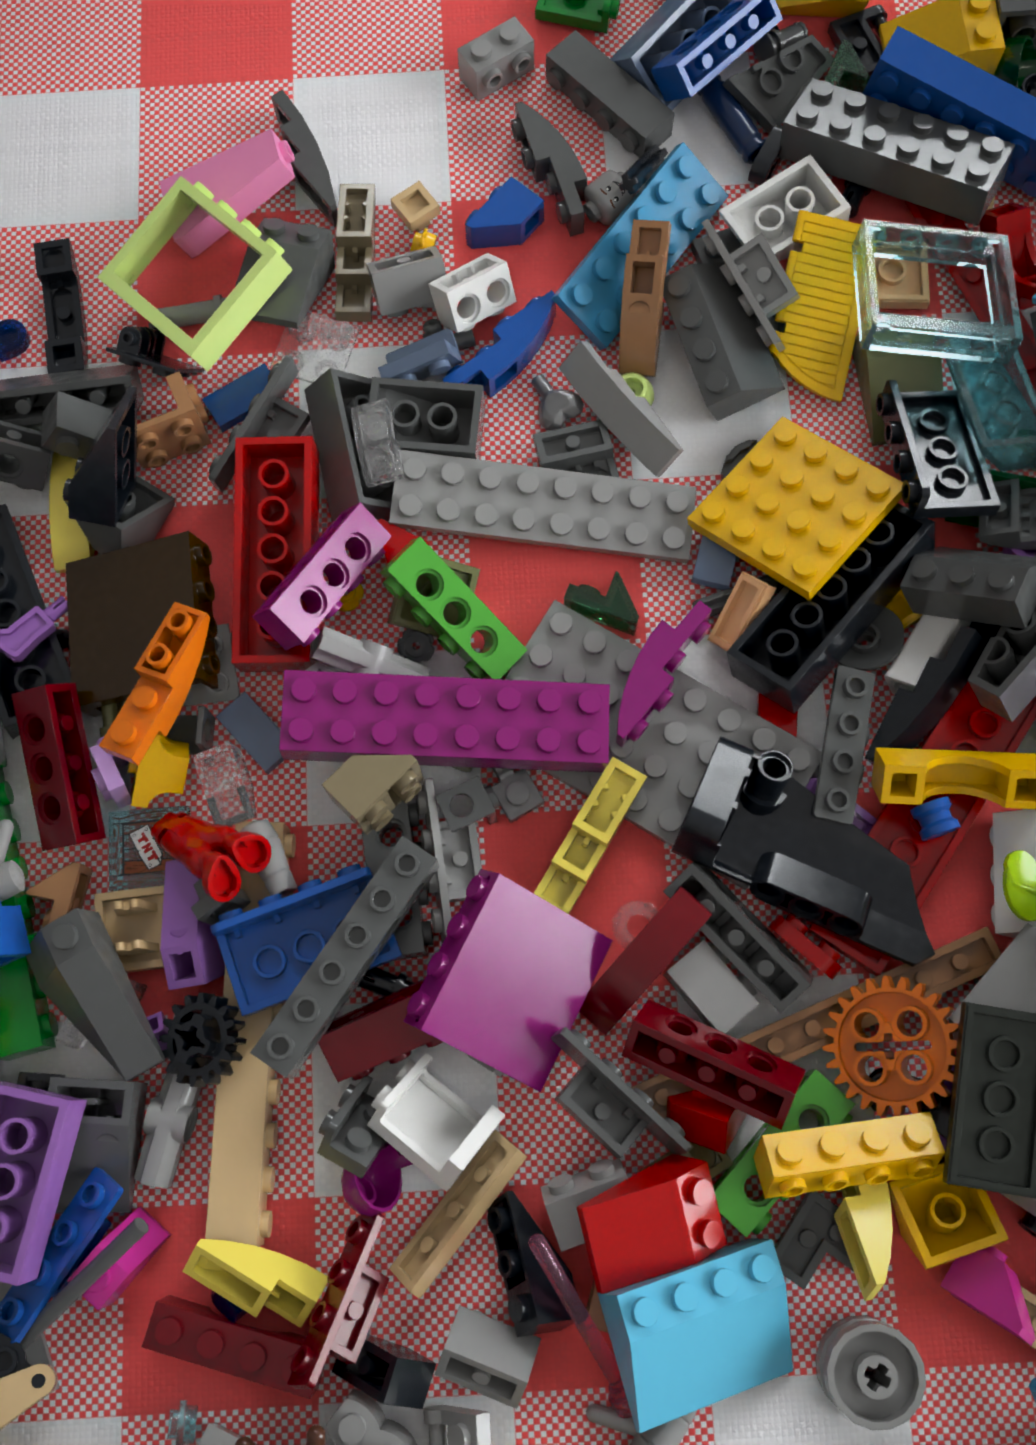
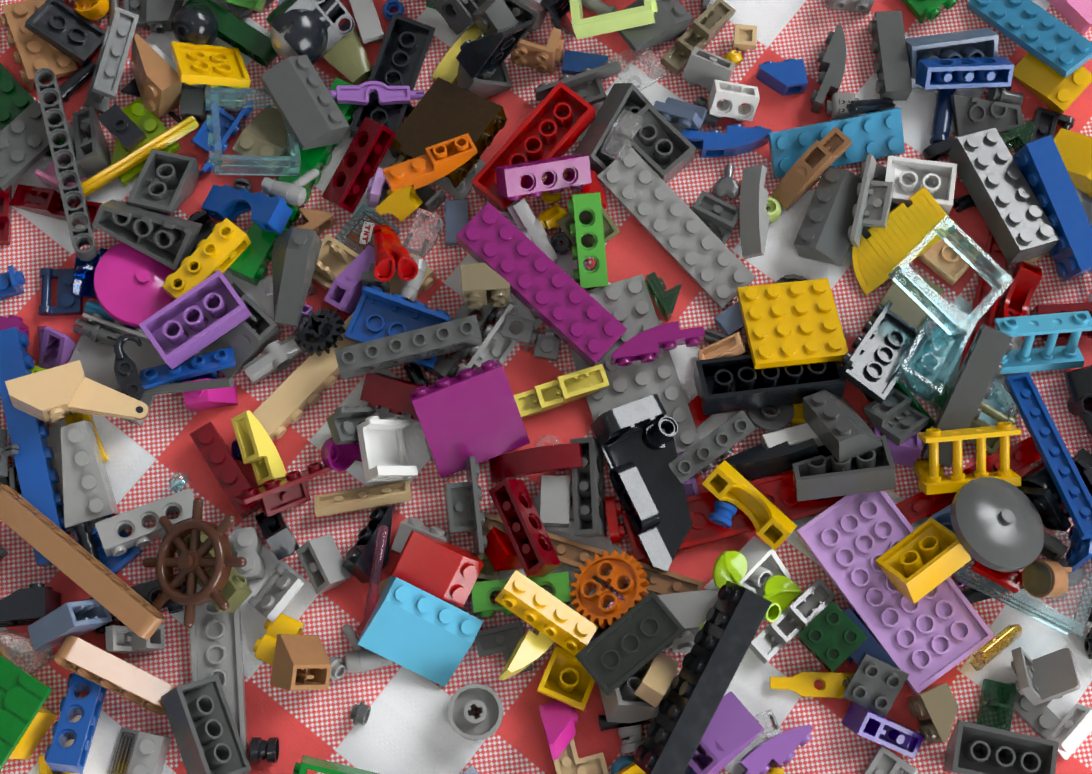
camera: 35 degrees right, 0 degrees up
none -> yellow plate [538,204,567,229]

